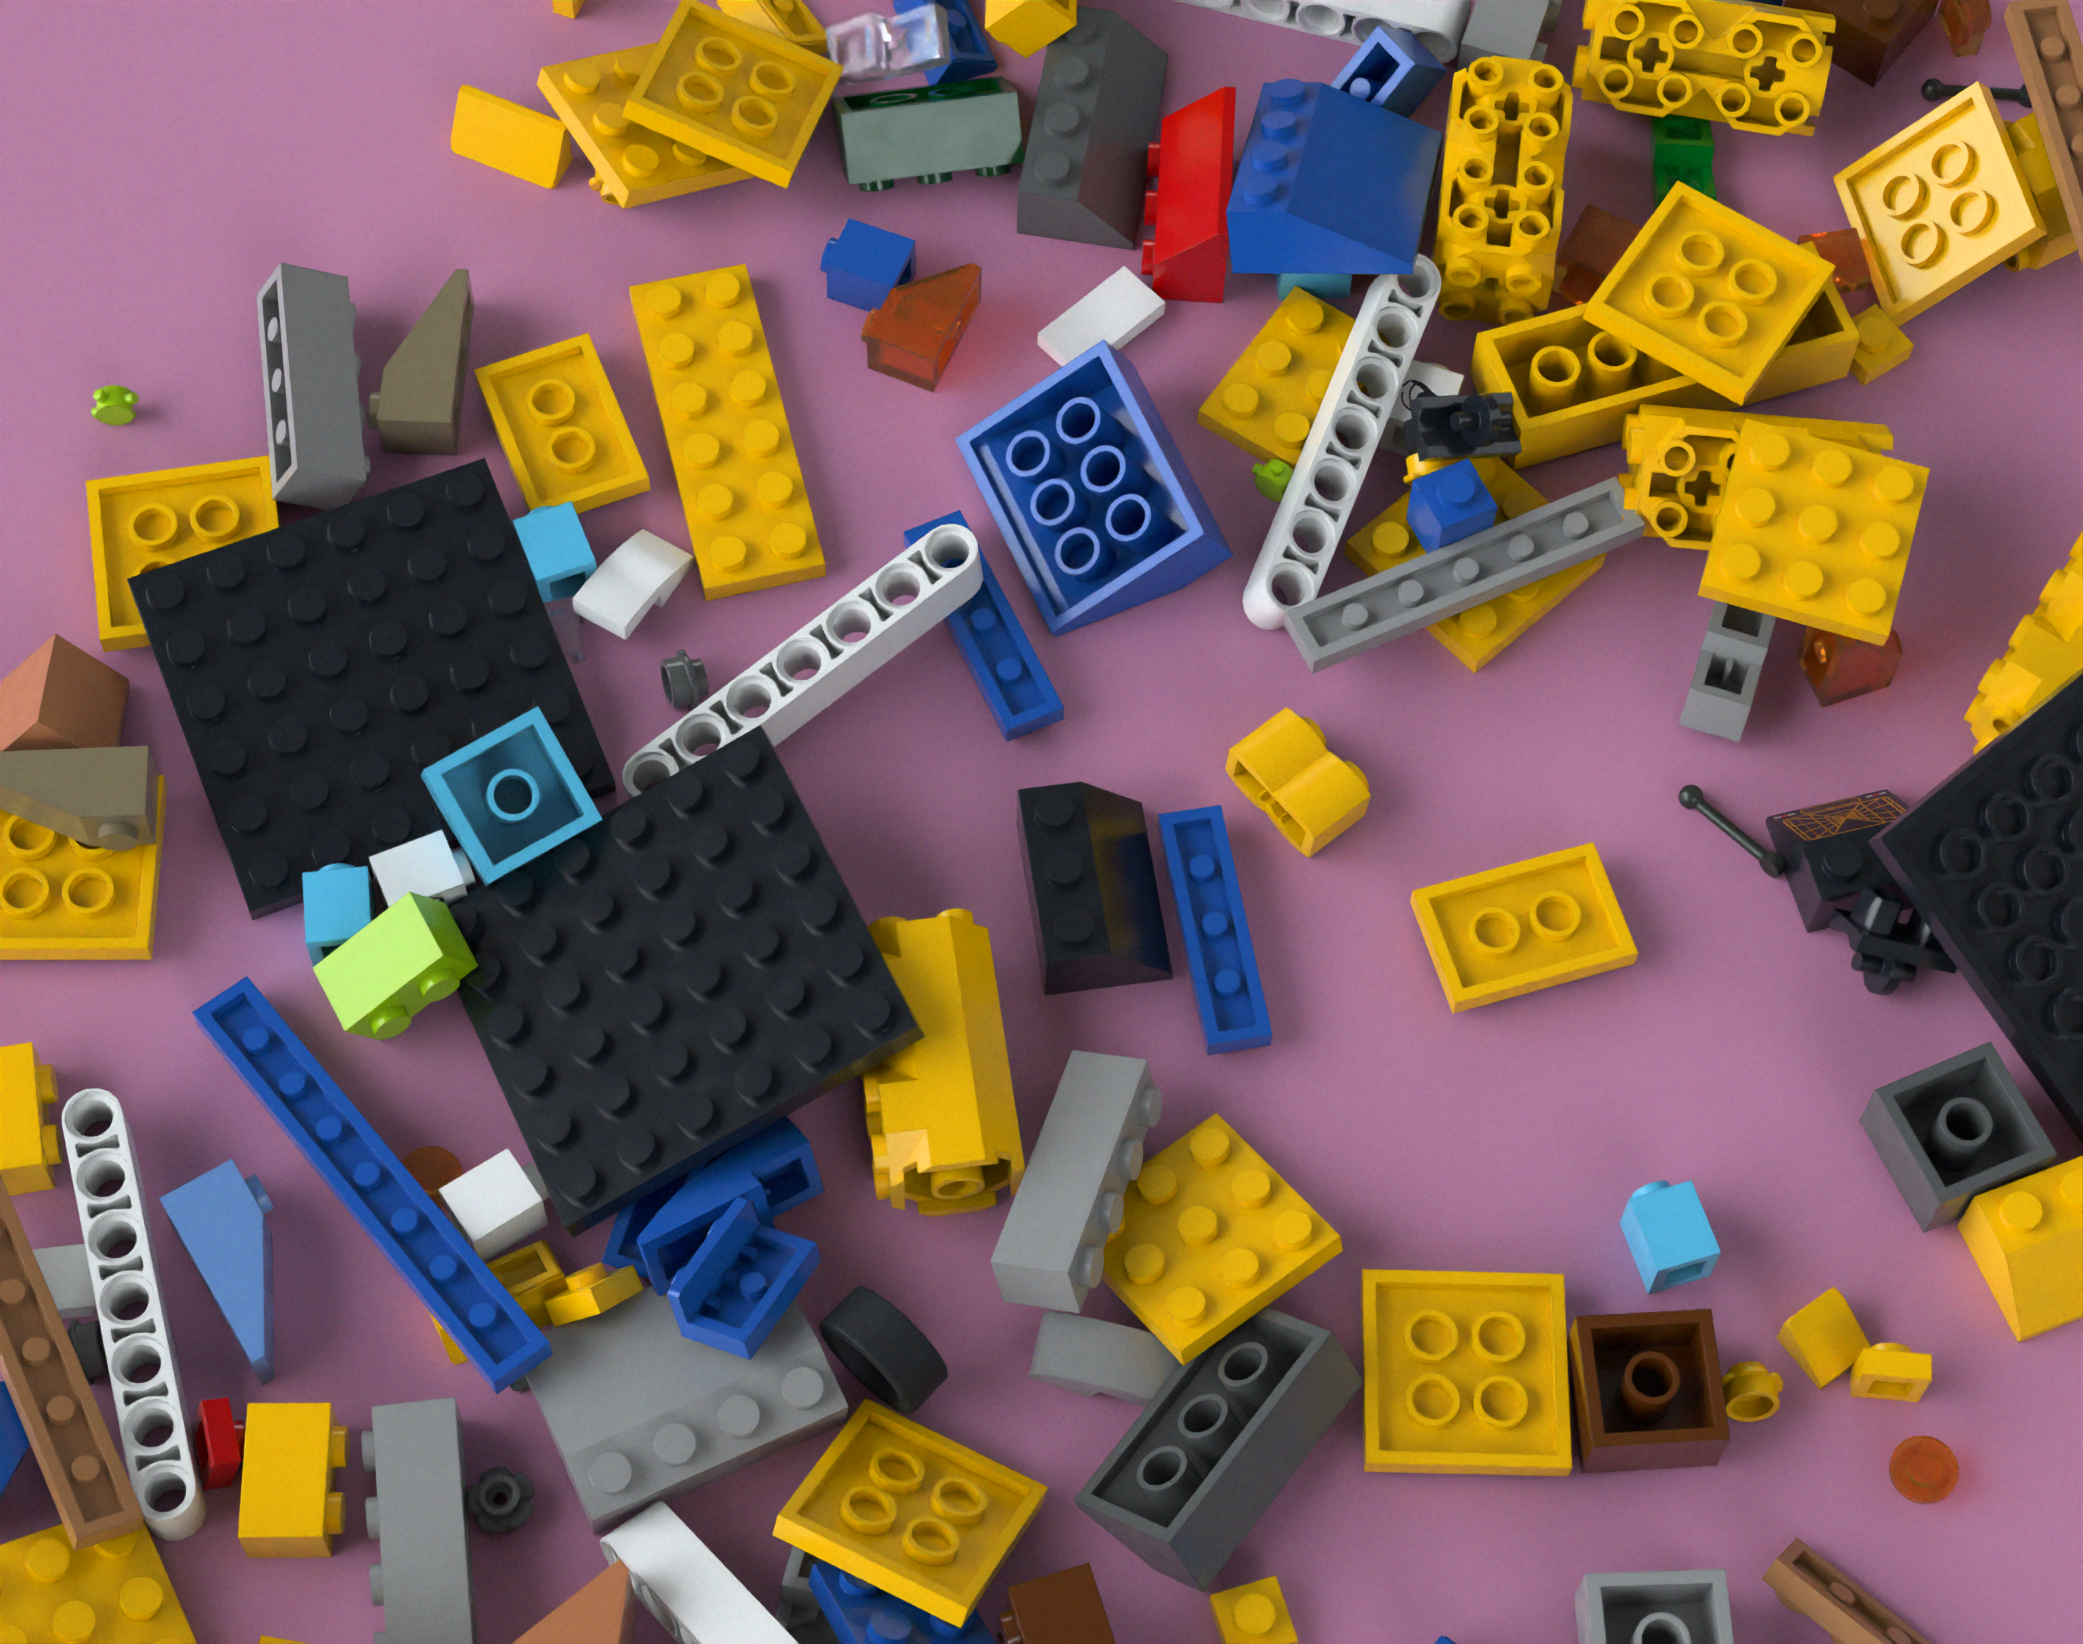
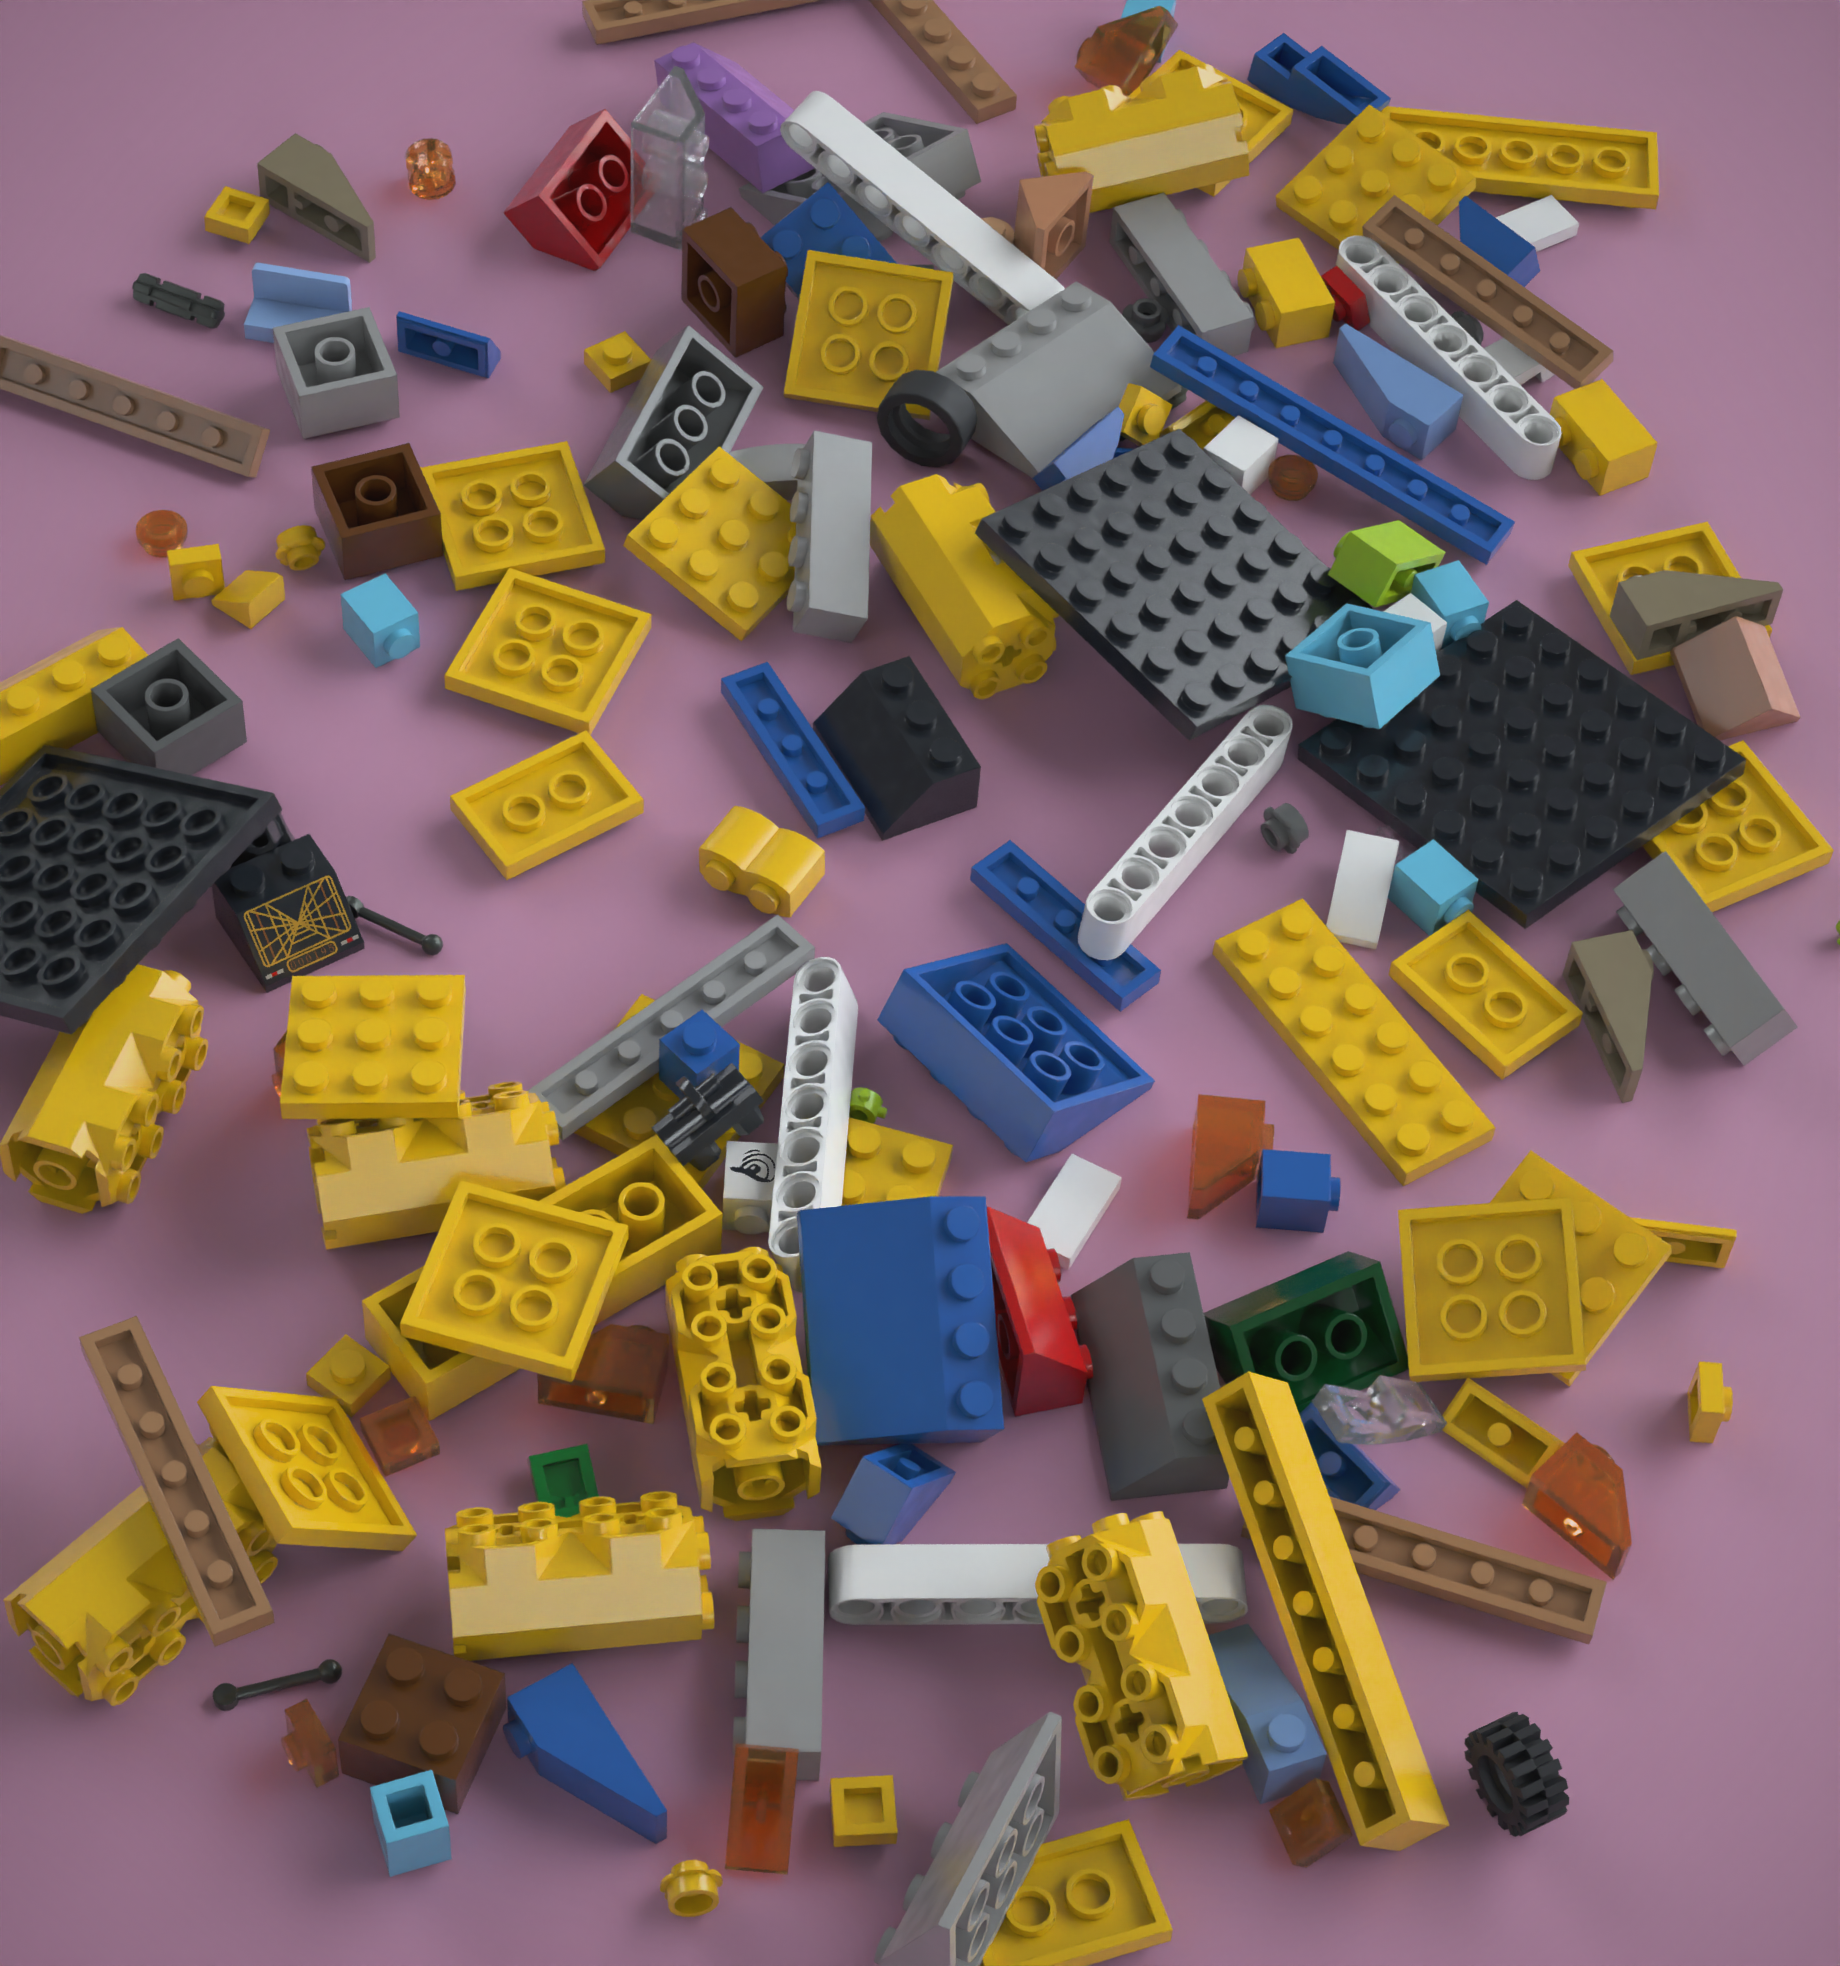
camera: 160 degrees right, 10 degrees down
blue bracket [667,1196,822,1360] -> none
none -> yellow plate [444,568,651,735]

